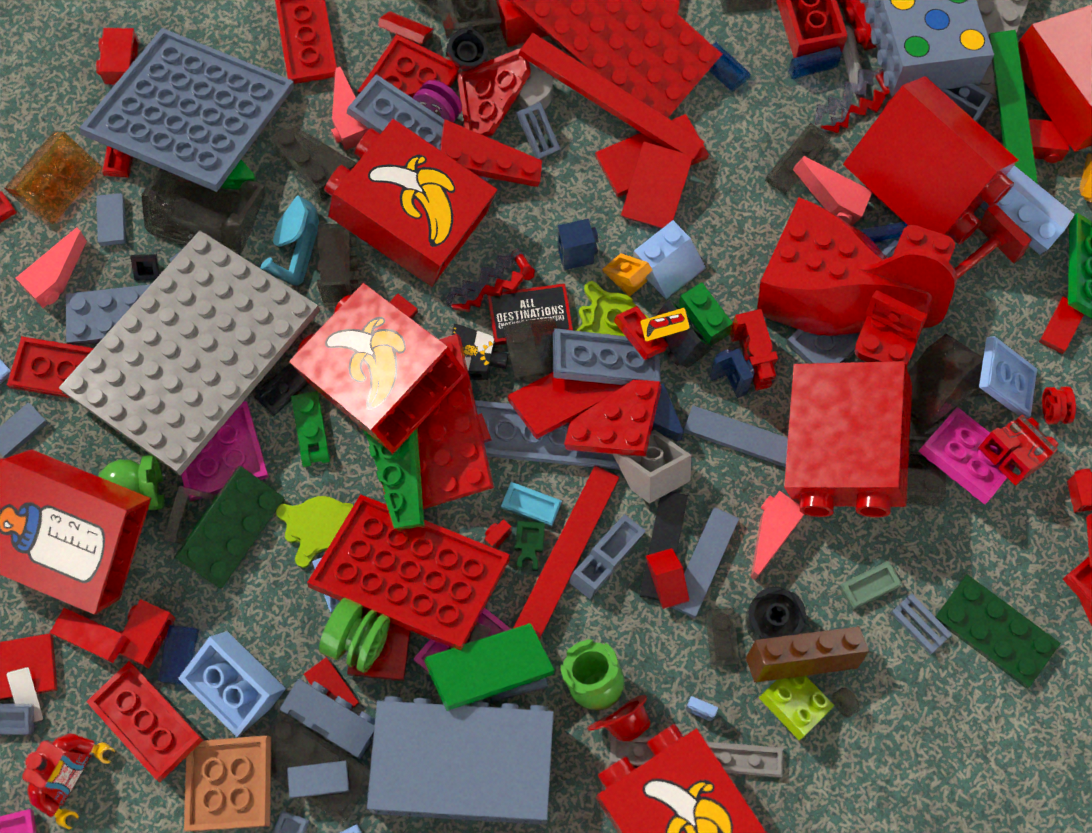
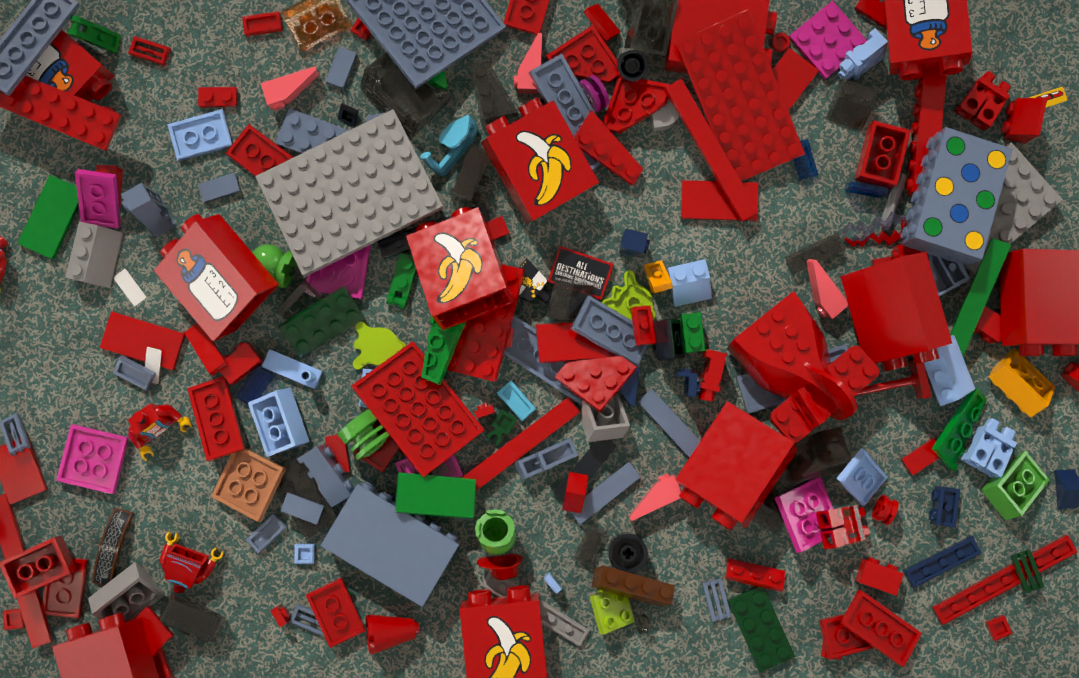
camera: 25 degrees right, 15 degrees up
piece [446,248,535,312] -> none
sand blue tile [516,102,560,159] -> none
red tile [621,142,693,229] -> none
yellow sticker [641,308,690,341] -> none
sand green tile [839,560,902,611] -> none
clear blue tile [860,222,908,242] -> none
none -> light blue piece [262,349,323,389]
none -> red plate [725,558,785,592]

